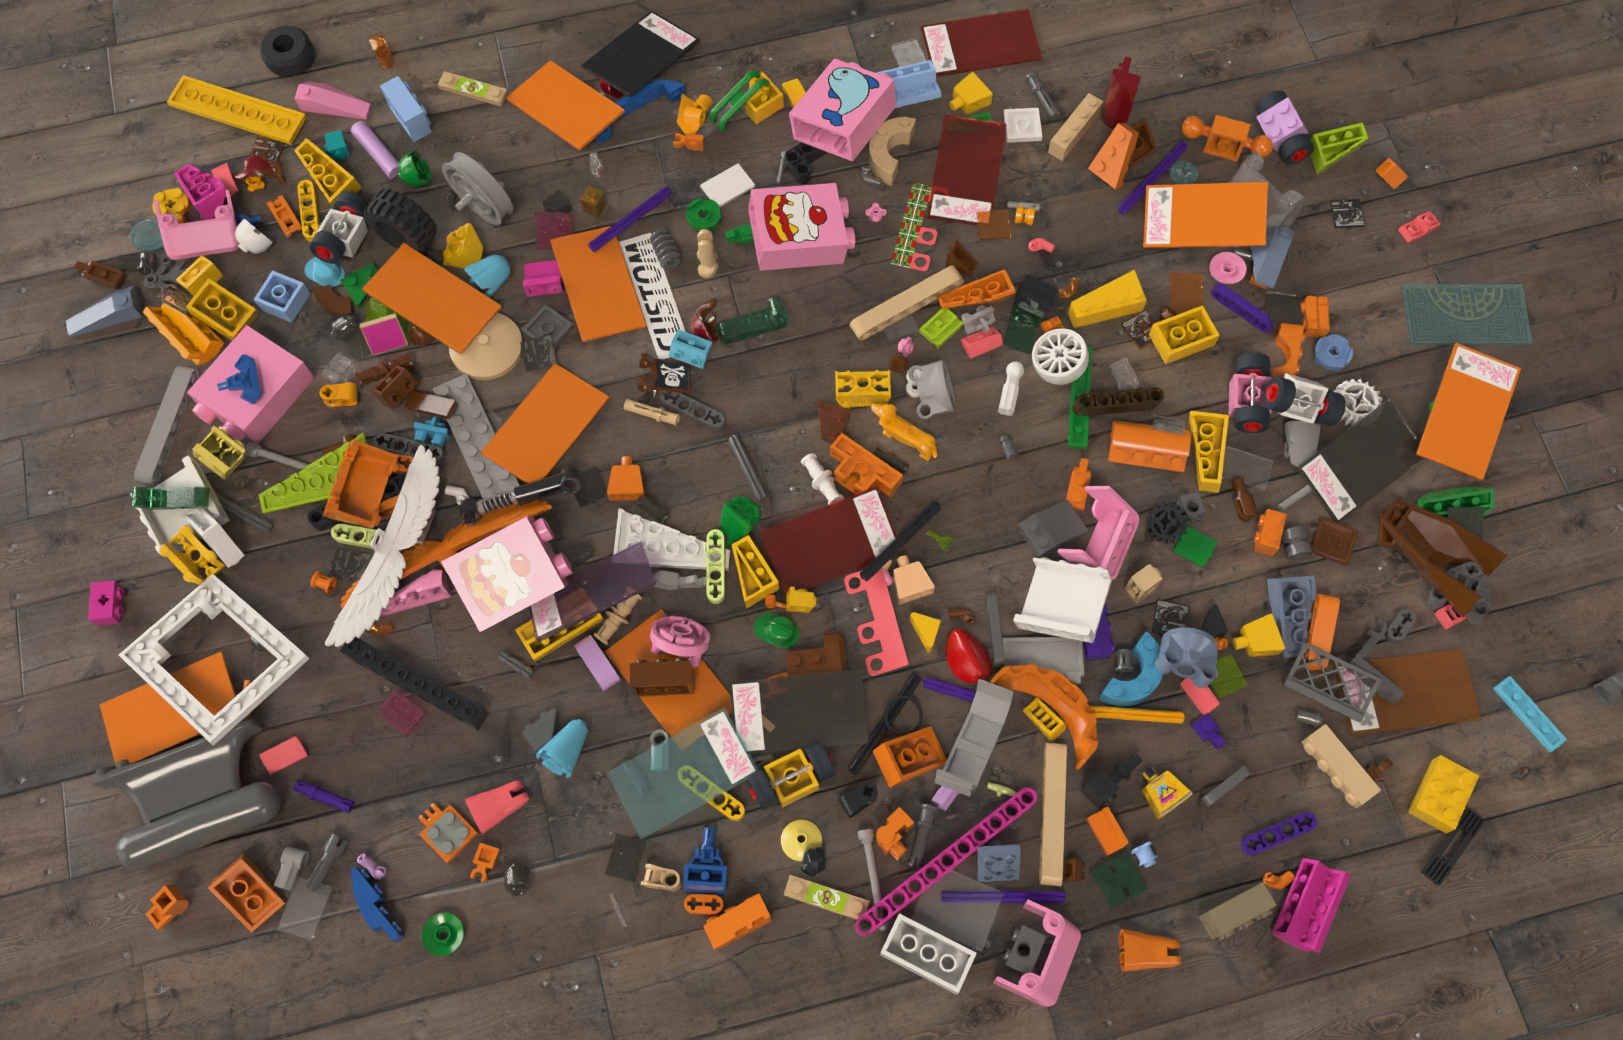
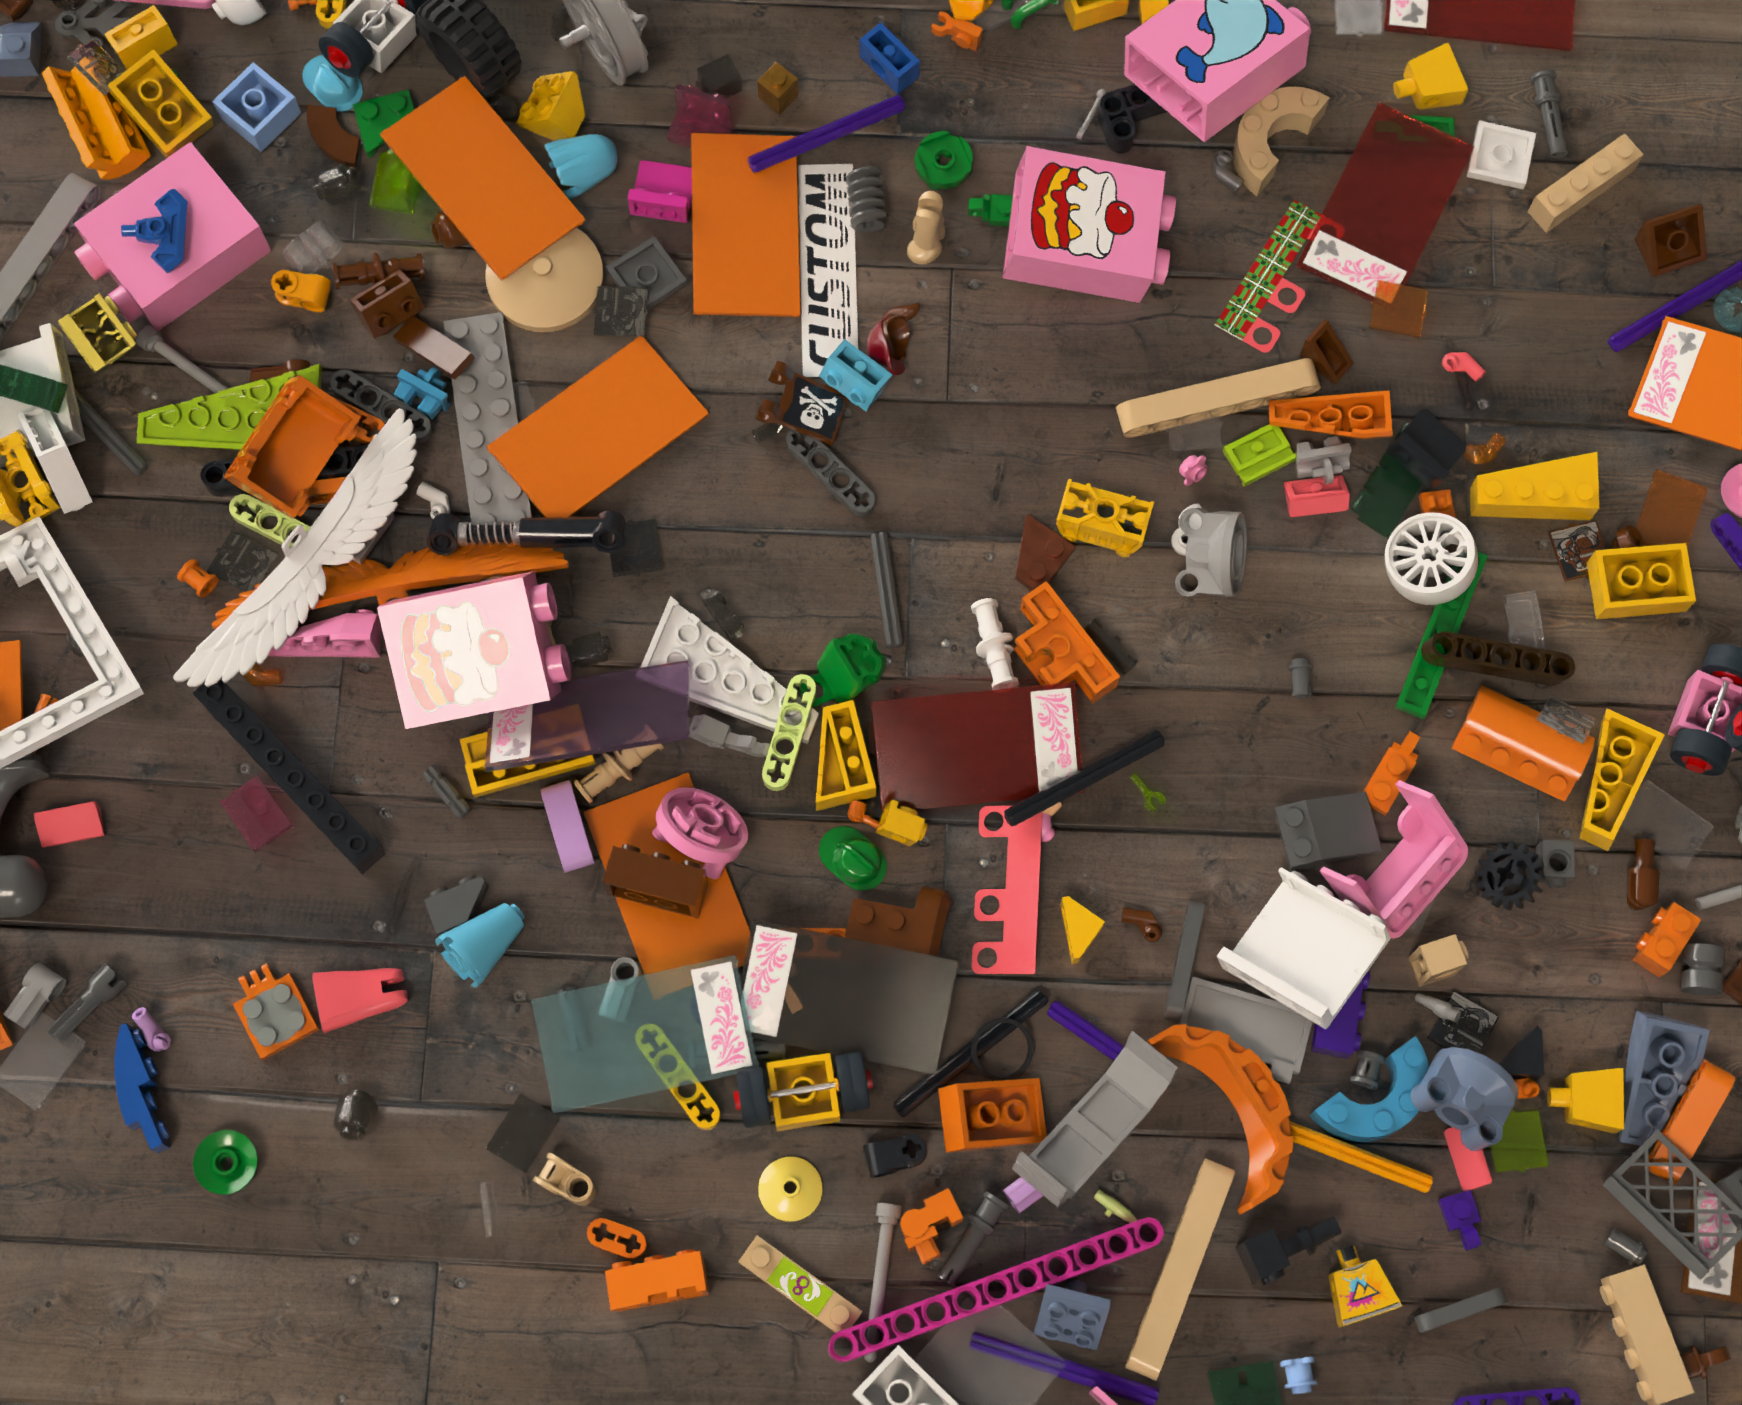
camera: 15 degrees right, 5 degrees up
dark purple pin [293,779,355,814] -> none
dark pink tile [360,313,408,356] -> none
orange plate [470,843,501,883] -> none
clear plate [590,152,602,178] -> none
orange torso [607,456,646,501] -> none
tan pin [624,399,680,426] -> none
blue brick [683,828,727,895] -> none
white piece [700,164,755,207] -> none
clear green beam [716,296,789,345] -> none
black rock [800,847,826,878] -> none
bright pink plate [865,203,886,222] -> none
light orange animal [871,404,938,461] -> none
light blue brick [877,60,941,108] -> none
reddish brown tile [889,353,908,373] -> none
light nougat torso [893,555,935,605] -> none
red piece [945,628,992,683] -> none
white piece [998,362,1024,416] -> none
light grey piece [1007,201,1040,212] -> none
light orange wheel [1014,205,1035,226] -> none
yellow slope [1023,697,1066,742] -> none
reddish brown tile [1062,859,1085,883] -> none
orange panel [1086,806,1129,856] -> none
orange wedge [1088,123,1139,189] -> none
dark red brick [1101,56,1141,130] -> none
green piece [1172,527,1218,569] -> none
none -> blue brick [859,22,920,95]
none -> light grey piece [1415,993,1461,1022]

